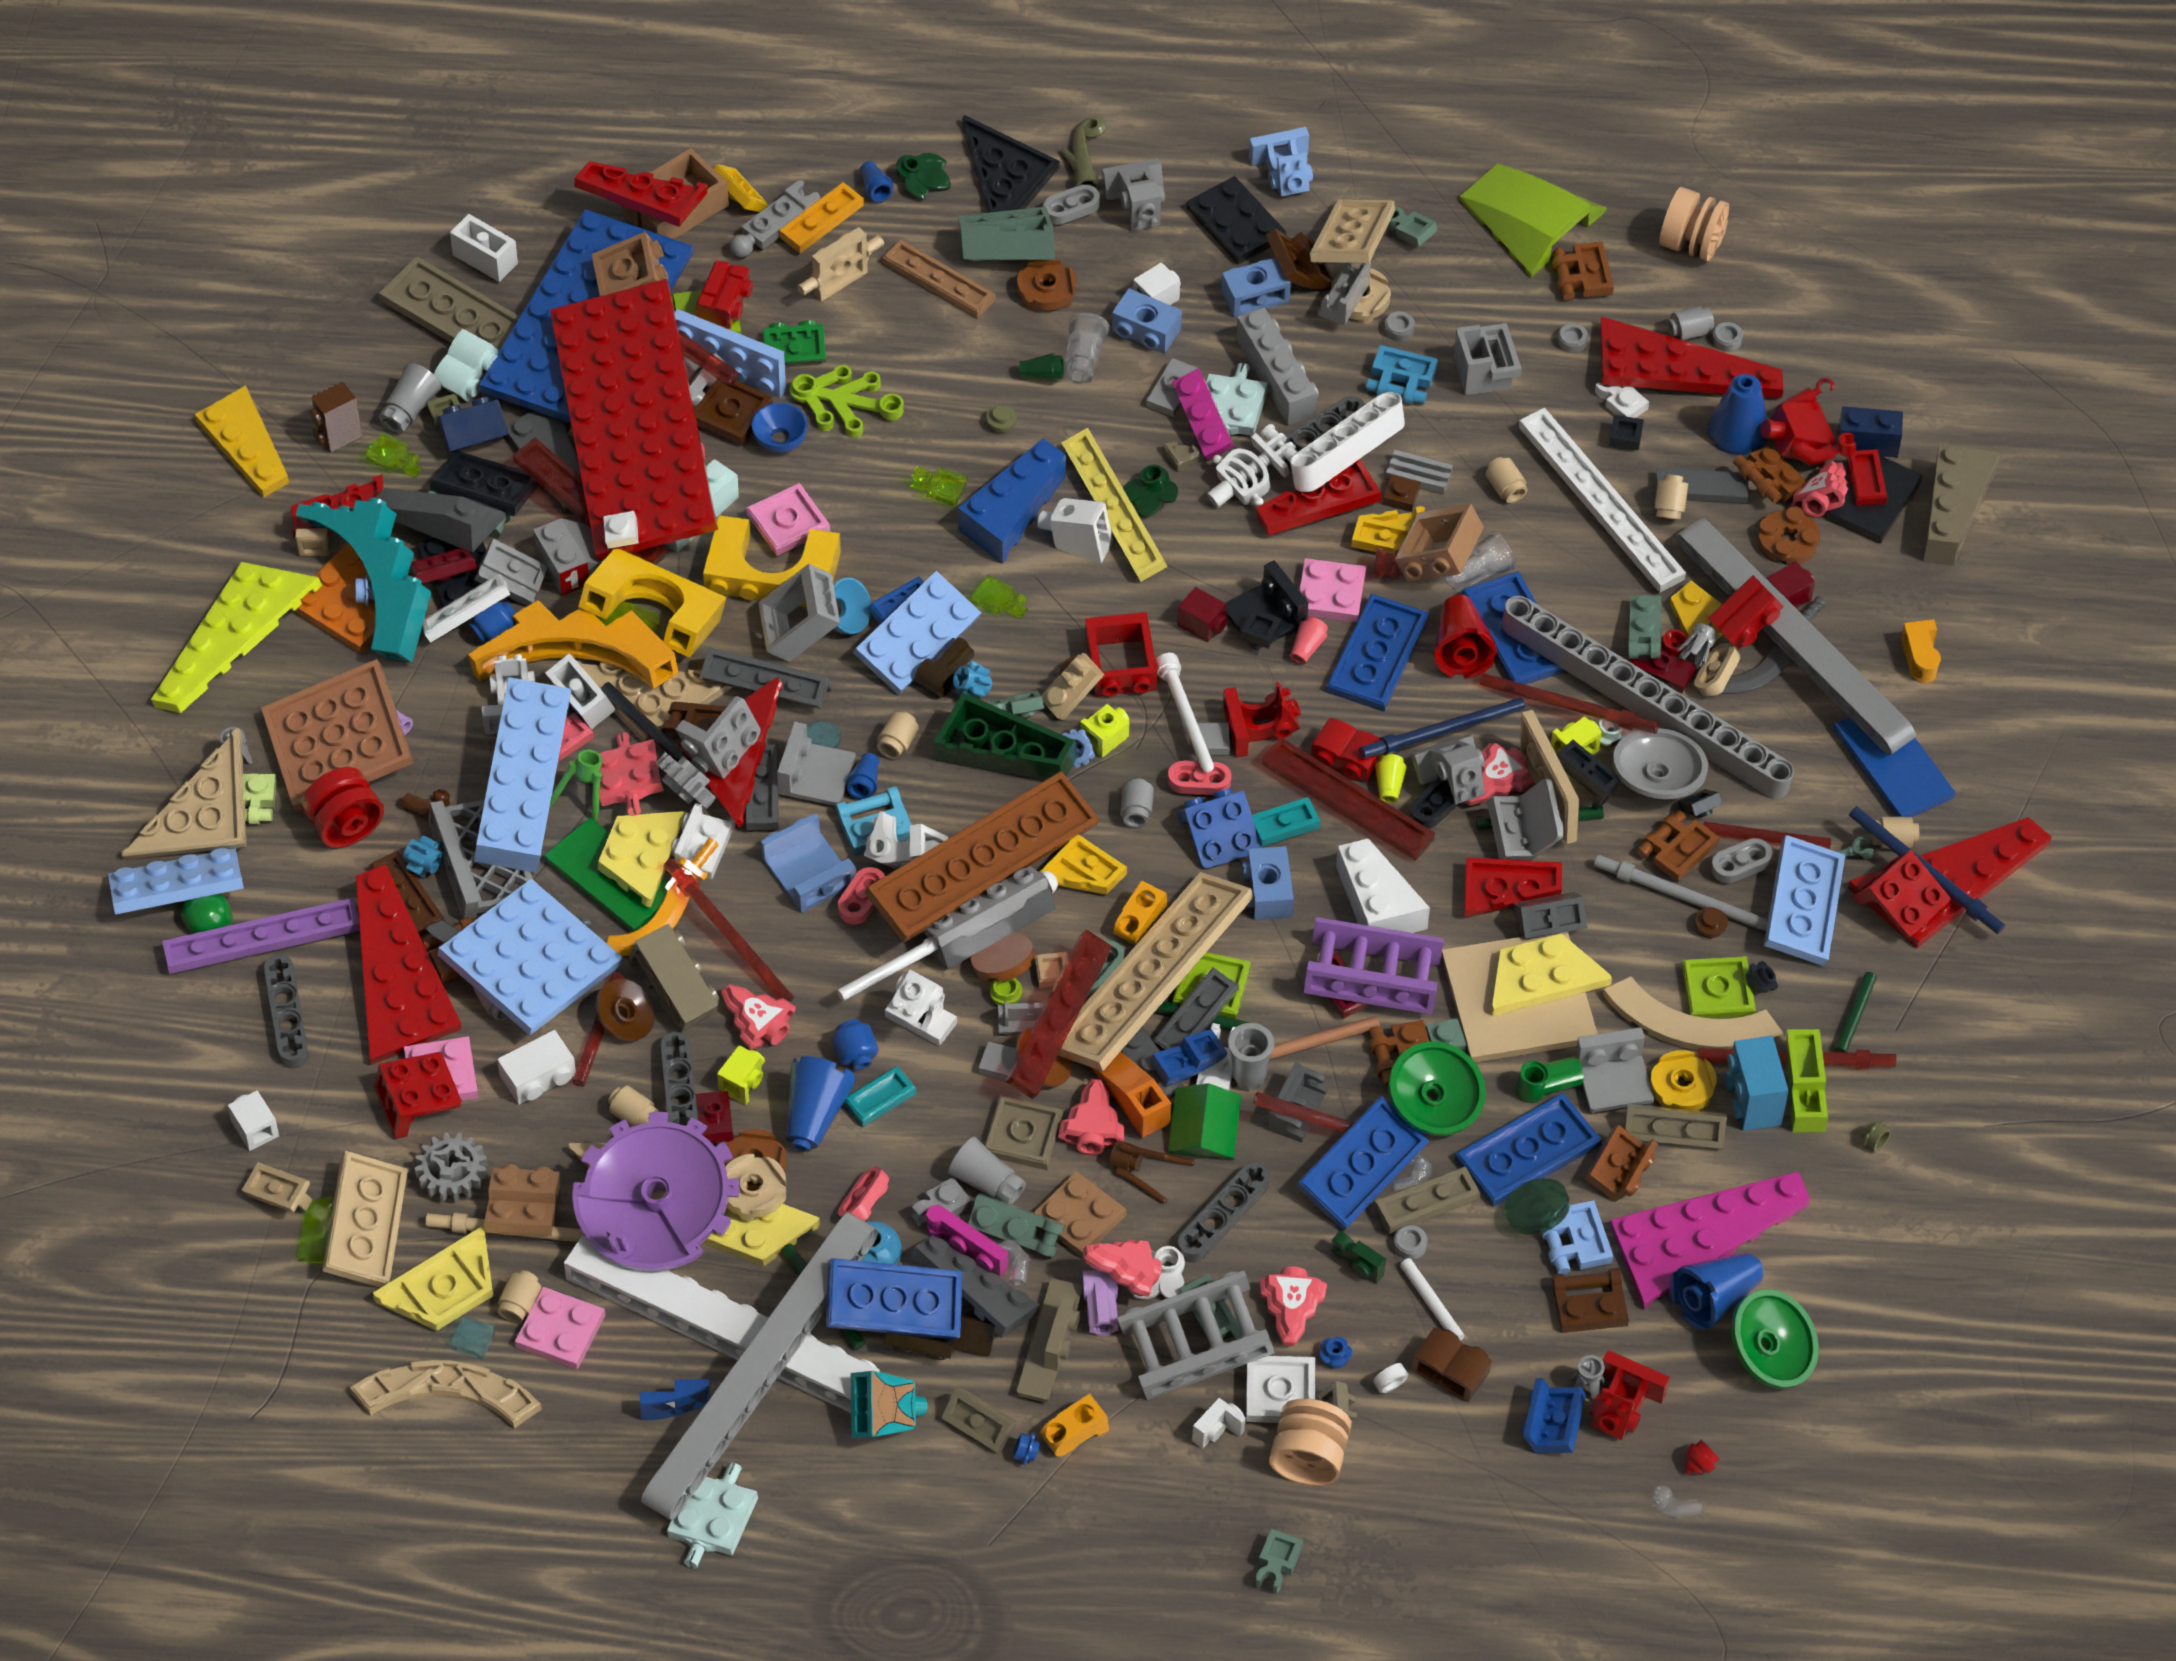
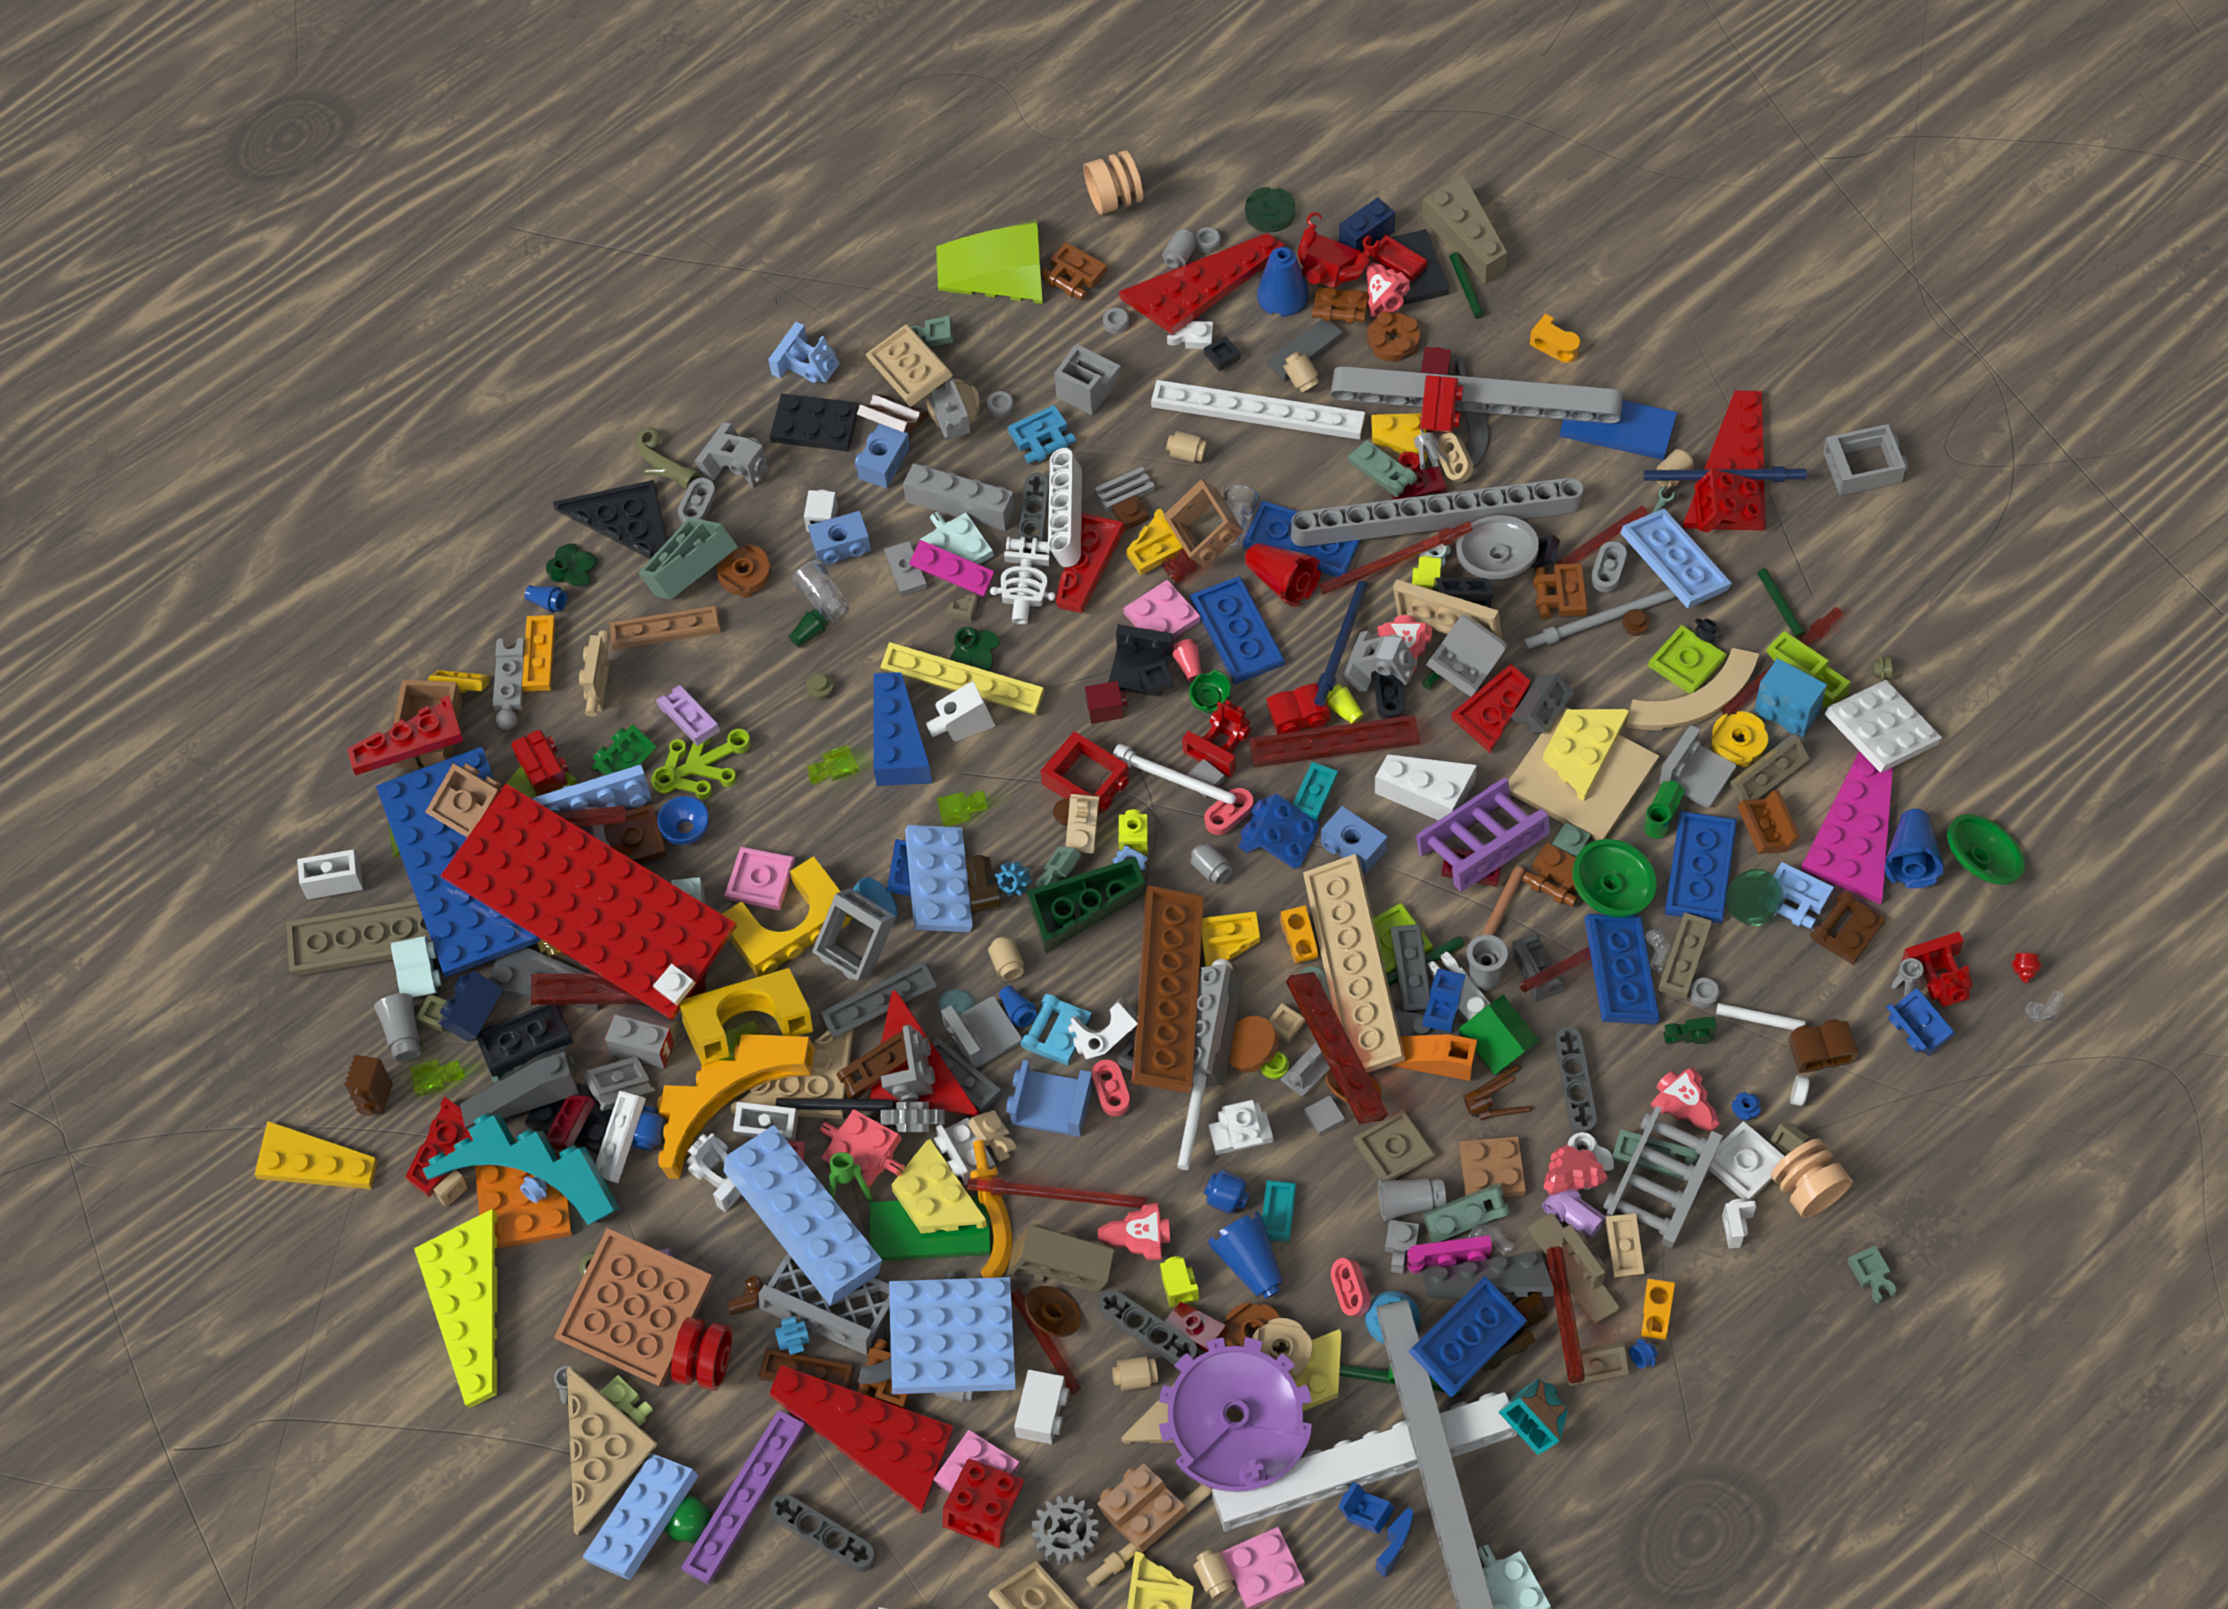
camera: 40 degrees left, 5 degrees up
coral rock [1058,1079,1124,1155] -> none
none -> lavender plate [656,685,720,746]
none -> tan plate [968,1110,1016,1162]
none -> green hair [1189,669,1232,714]
none -> clear green tile [1245,187,1296,233]
none -> blue bracket [1339,1482,1395,1534]
none -> dark green bar [1449,252,1484,319]
none -> clear red axle [1547,1246,1585,1384]
none -> tan plate [1605,1213,1645,1278]
none -> light grey window [1823,424,1908,496]
none -> white plate [1825,680,1942,773]

